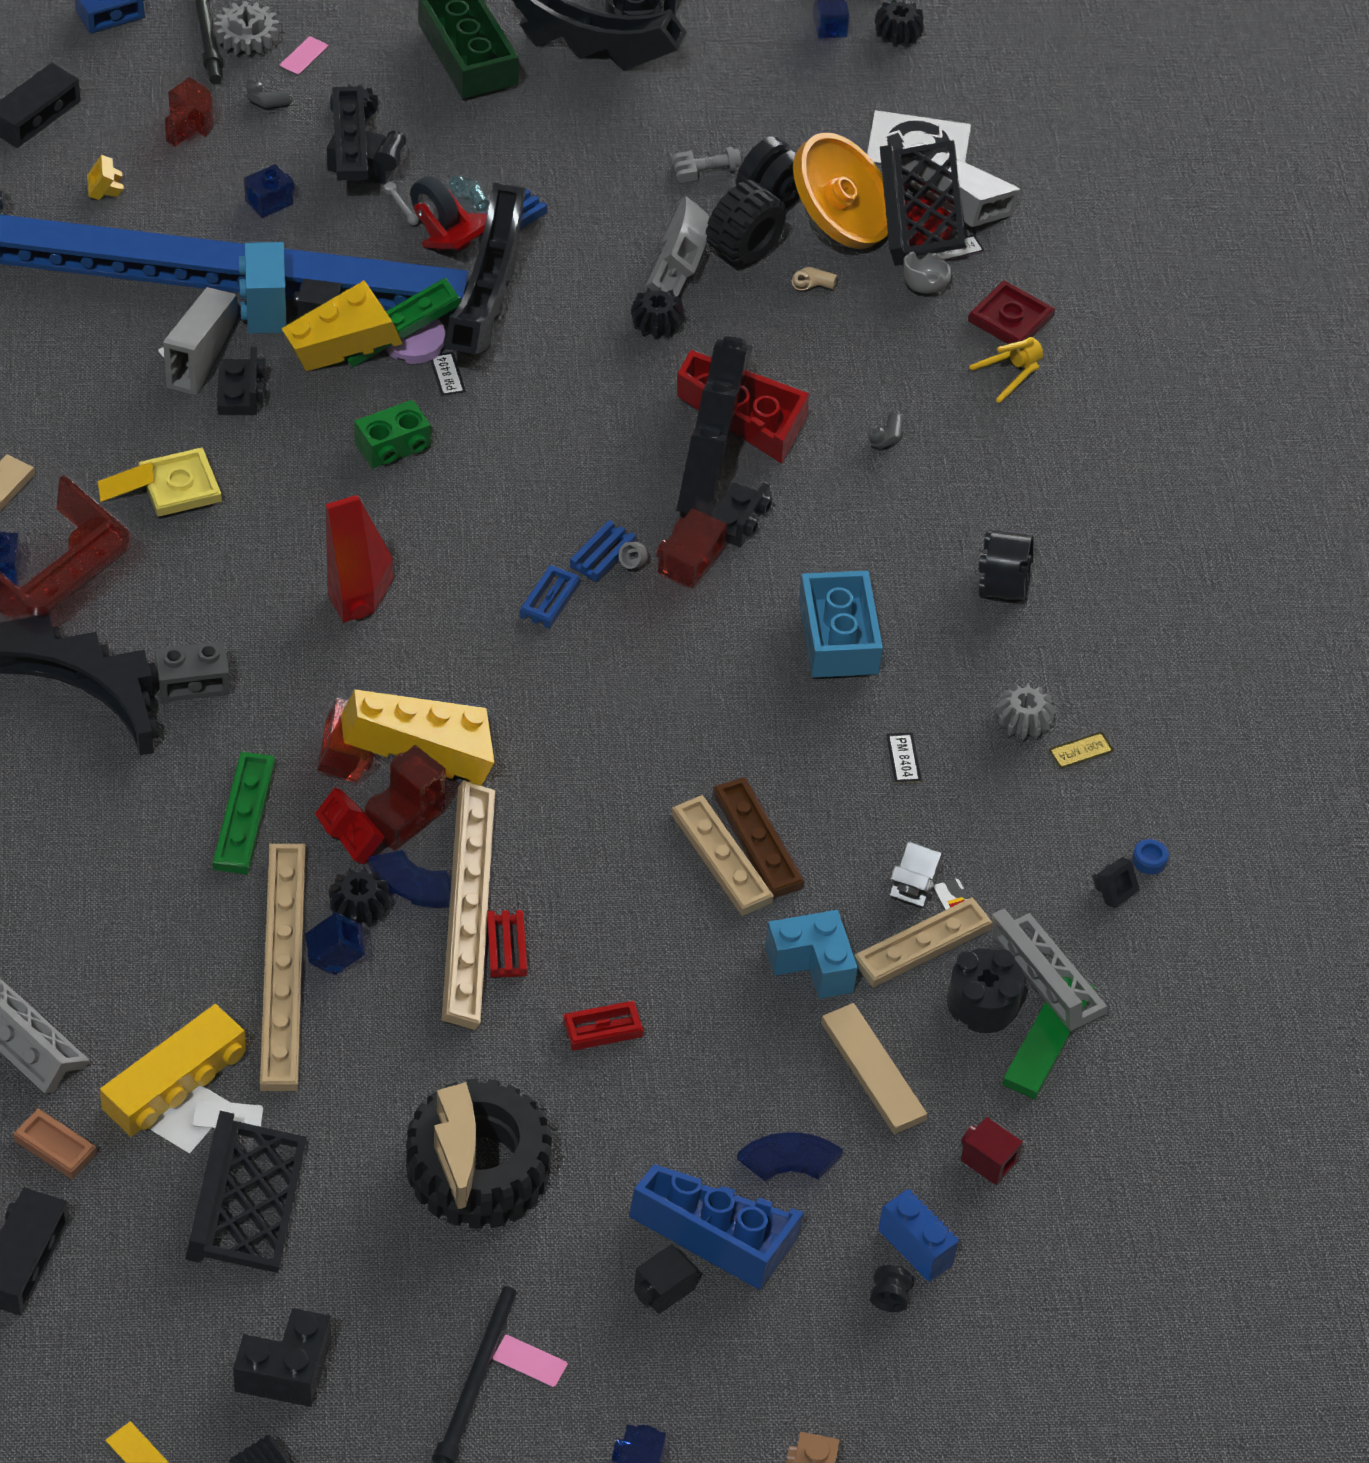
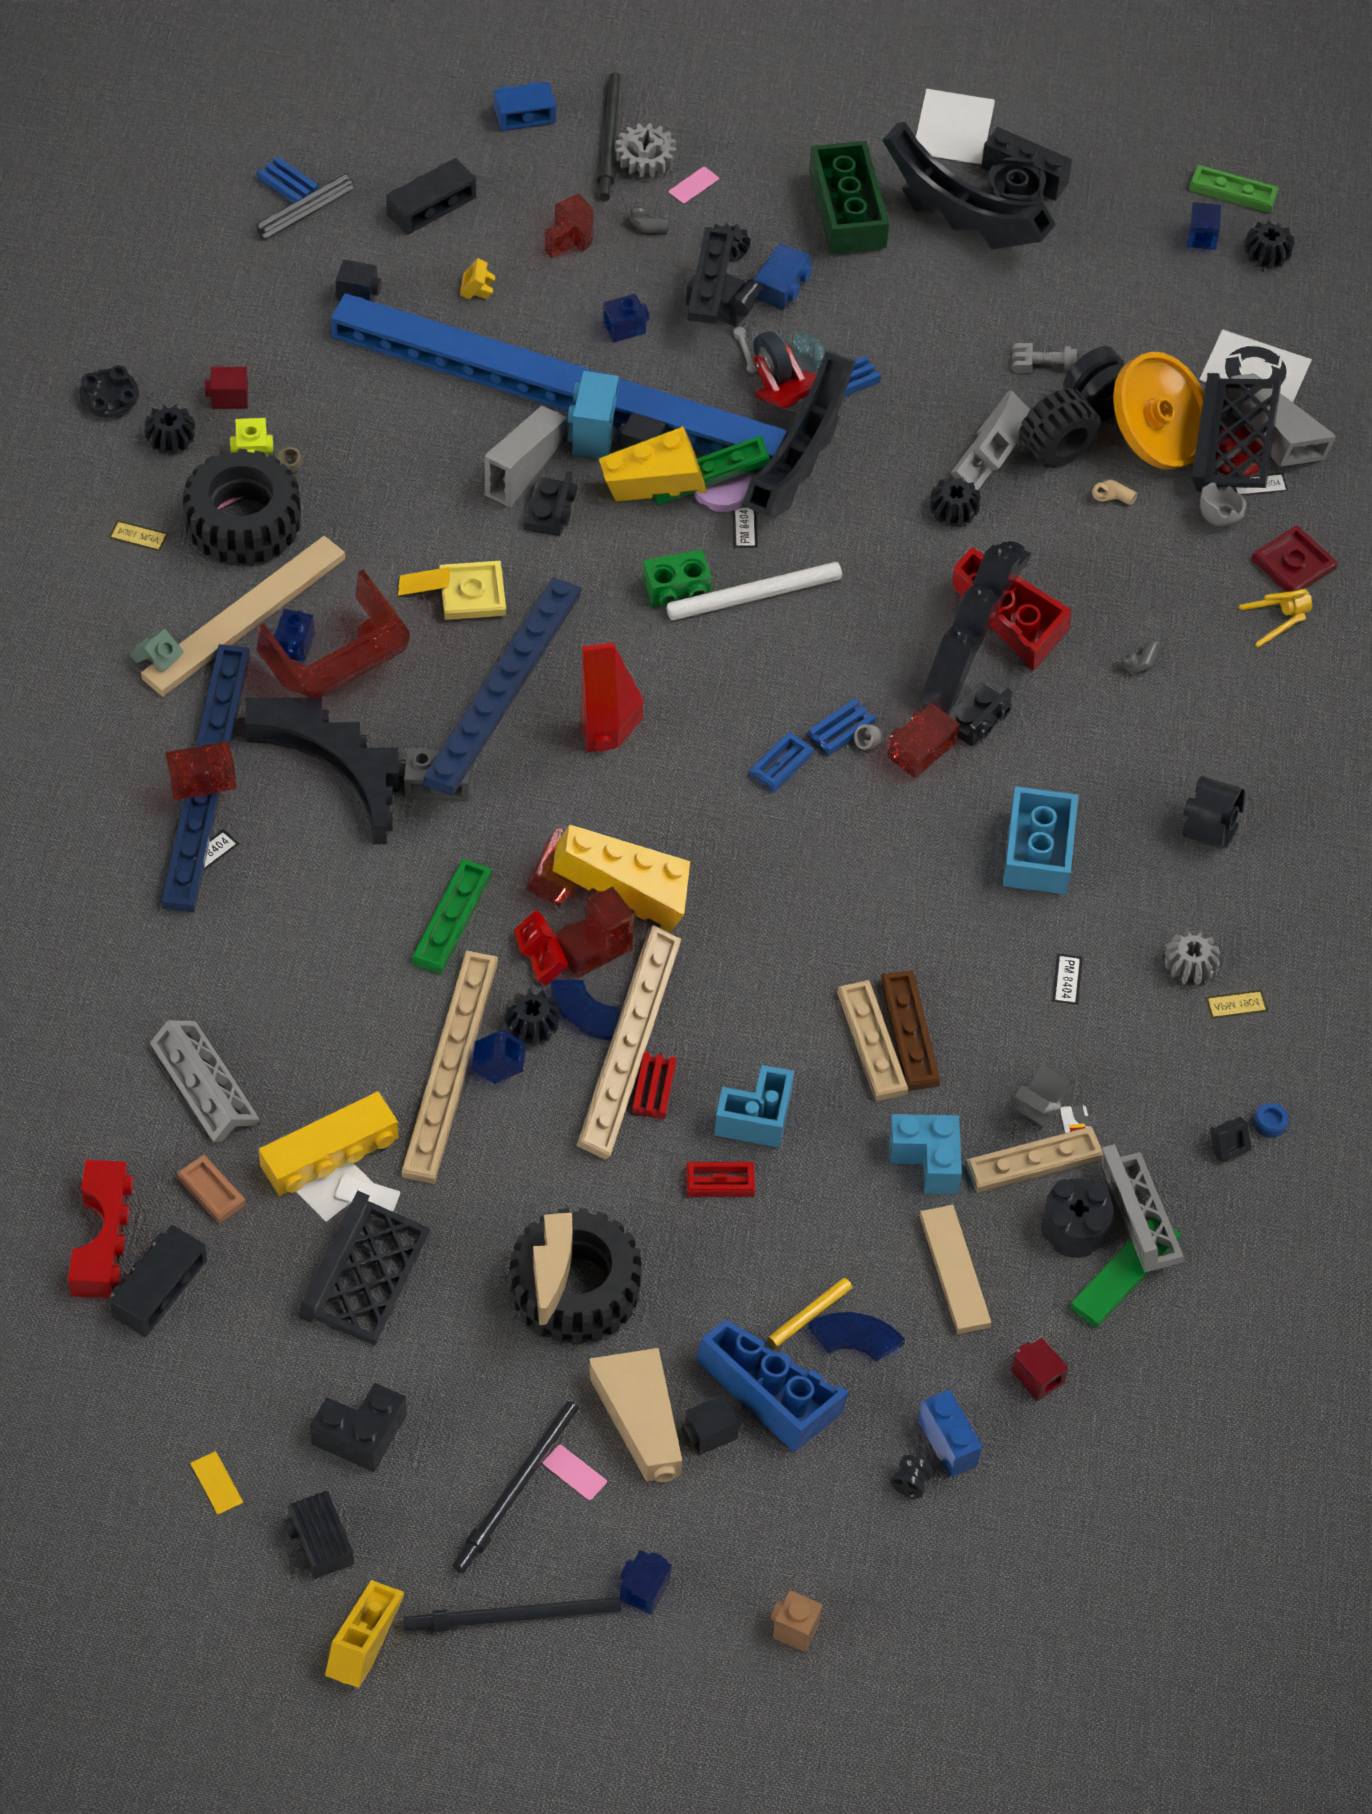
camera: 15 degrees right, 5 degrees up
none -> dark blue plate [423,577,581,796]
none -> tan slope [589,1348,682,1482]
none -> white axle [667,562,842,620]
none -> dark azure brick [714,1065,794,1148]
none -> blue brick [754,242,813,310]
none -> yellow bar [767,1278,852,1348]

